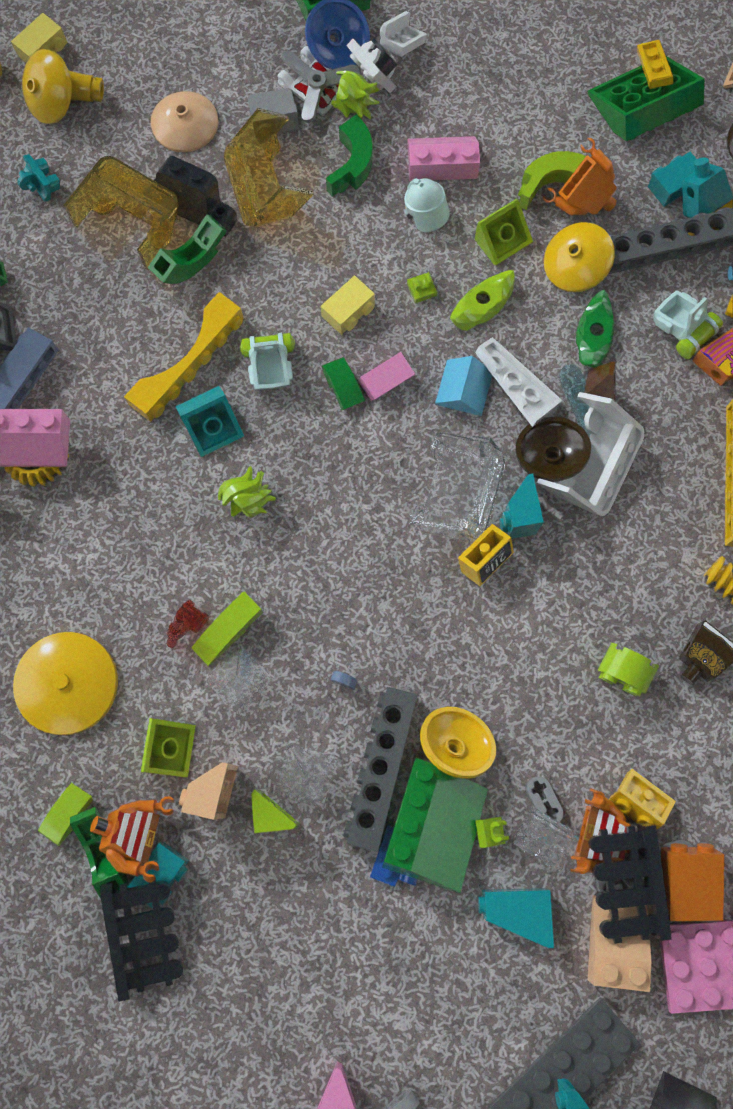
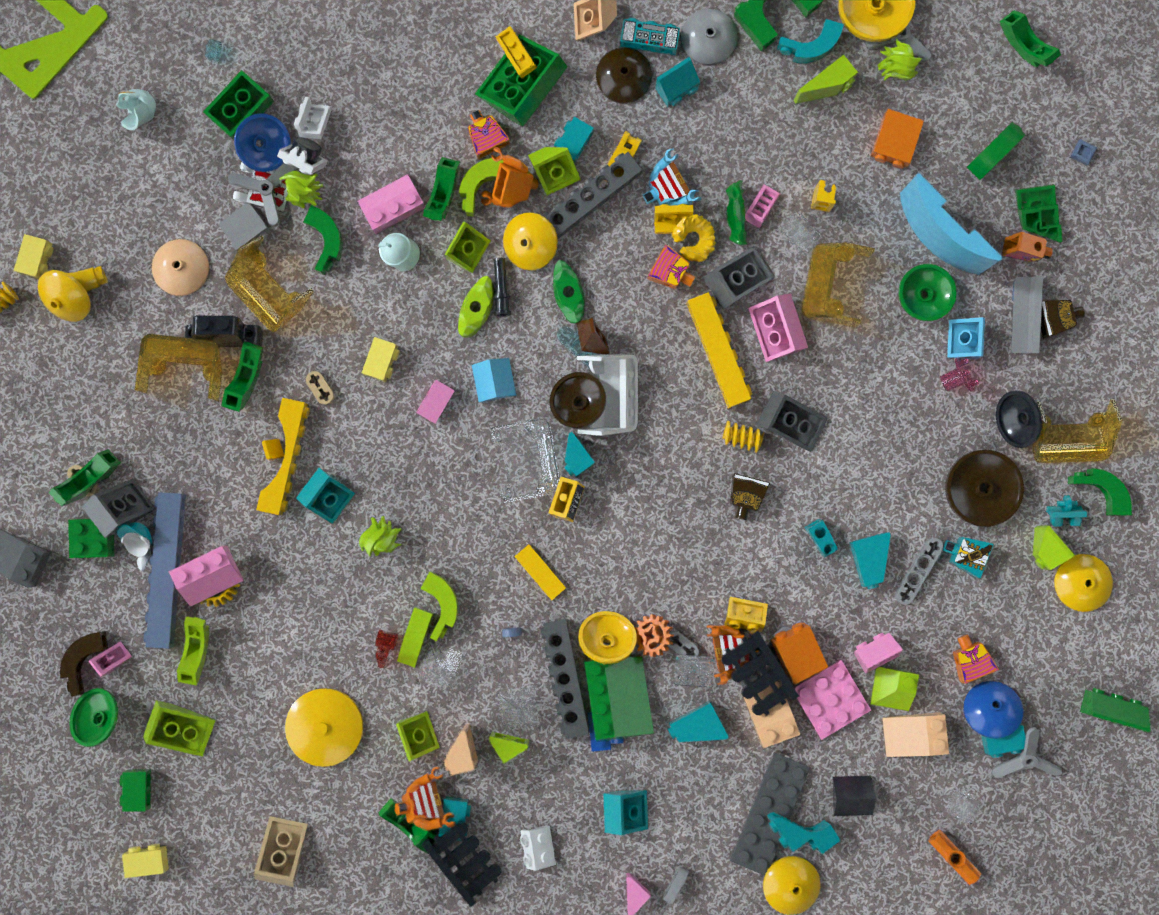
camera: 25 degrees left, 10 degrees up
teal hips [17,154,60,202] -> none
lime slope [38,782,93,846] -> none
light aqua piece [240,332,295,390] -> none
green slope [321,357,365,410] -> none
lime tile [407,272,437,303] -> none
white wing [475,337,563,427] -> none
lime tile [476,817,509,848] -> none
lime brick [597,643,659,697] -> none
light aqua piece [653,290,723,359] -> none
teal torso [682,157,733,218] -> none
none -> yellow slope [262,439,284,460]
none -> tan beam [306,371,335,405]
none -> lime arch [421,571,458,641]
none -> green arch [423,157,460,221]
none -> torso [468,110,510,160]
none -> black pin [493,258,511,317]
none -> yellow tile [514,544,566,601]
none -> white bracket [520,825,556,871]
none -> lime slope [528,147,581,195]
none -> teal slope [603,790,648,835]
none -> orange gear [634,615,674,657]

